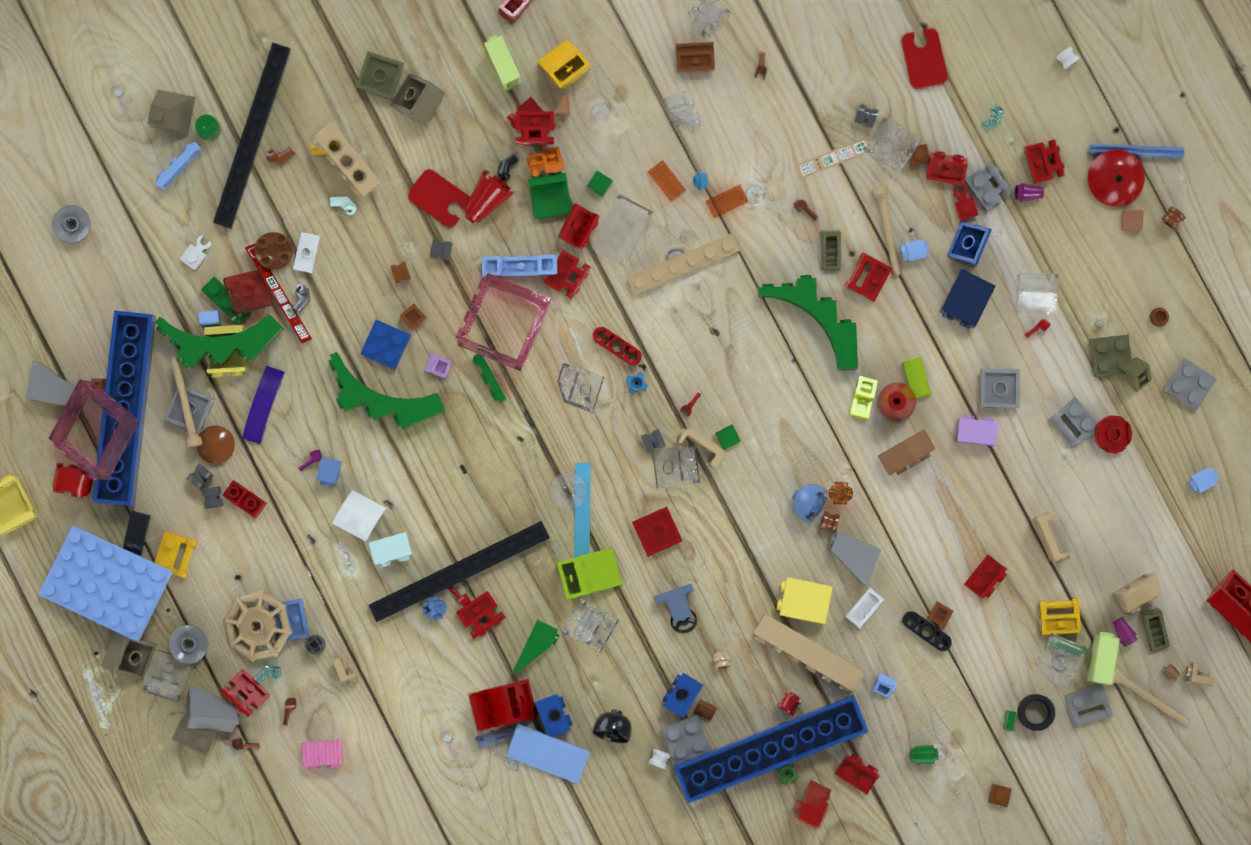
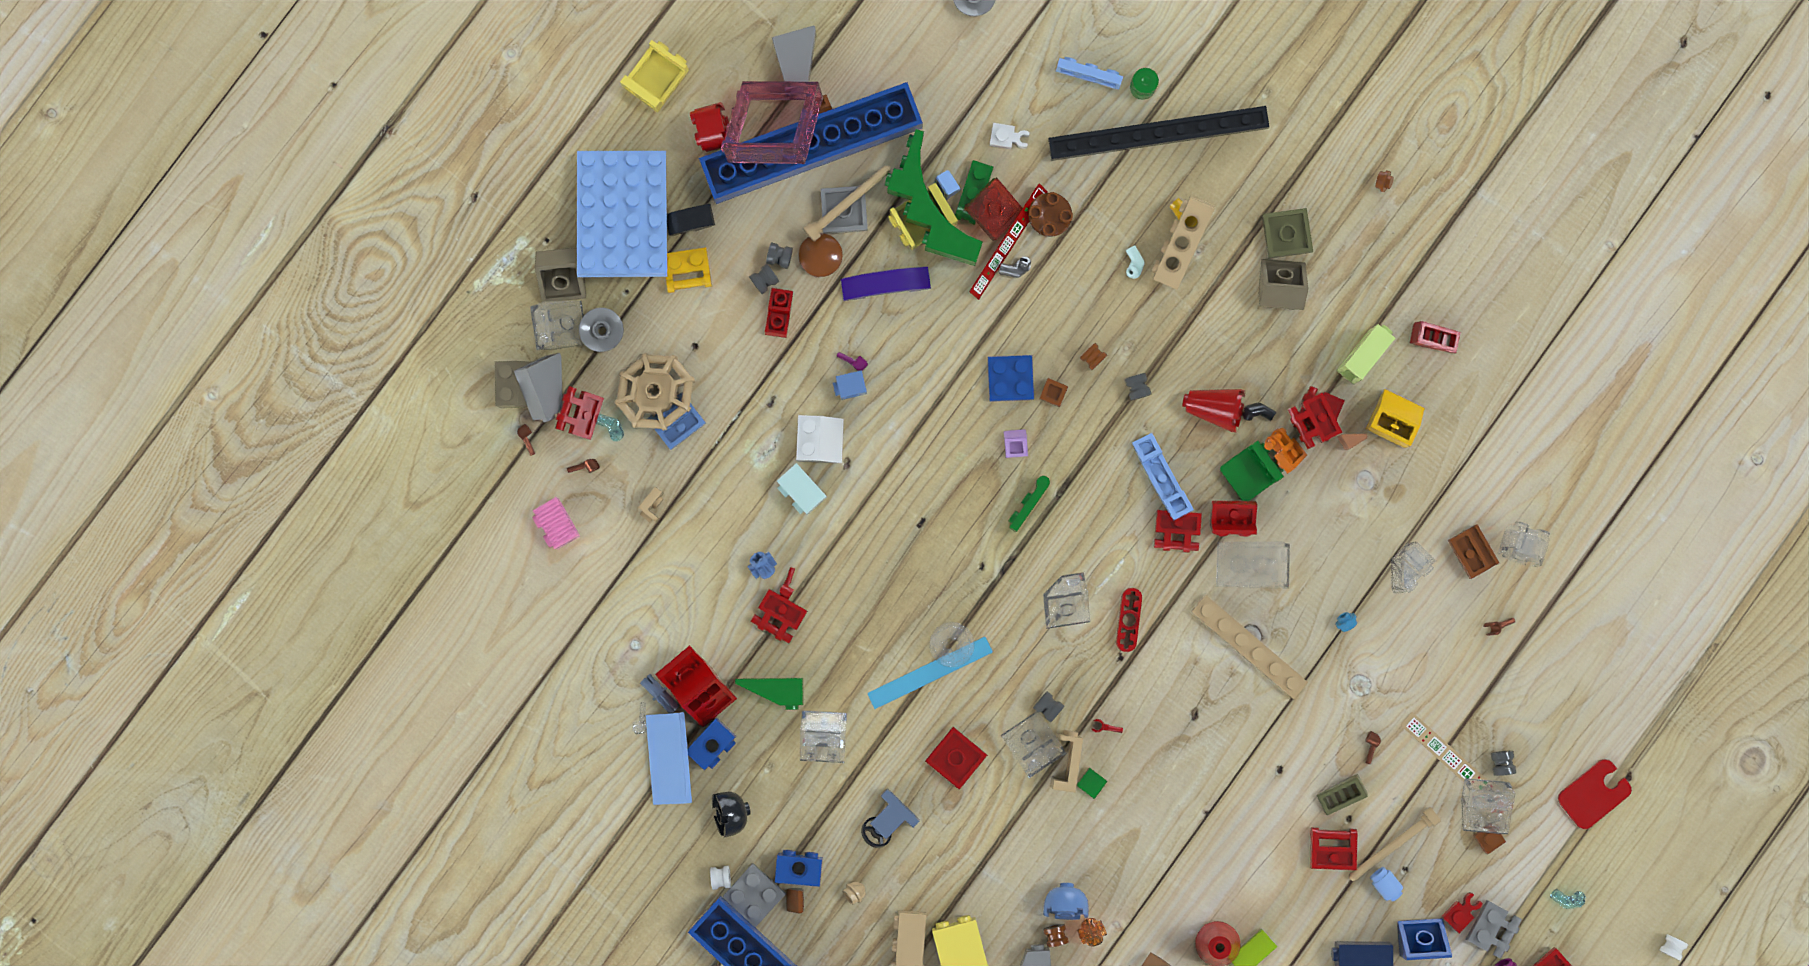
camera: 65 degrees right, 0 degrees up
dark tan slope [147,90,196,134] -> none
dark orange arm [266,146,295,164] -> none
white plate [293,232,320,274] -> none
dark grey wheel [305,635,326,654] -> none
green arch [329,352,446,429] -> none
black plate [368,521,550,622] -> none
red piece [408,169,470,227] -> none
clear pink window [456,273,551,371] -> none
lime slope [557,547,623,600] -> none
green tile [587,170,613,197] -> none
dark azure plate [626,372,647,394] -> none
clear orange tile [648,160,686,202] -> none
clear orange tile [706,185,748,218] -> none
green arch [758,275,858,371] -> none
neon yellow slope [849,376,878,420] -> none
red bracket [926,151,968,186] -> none

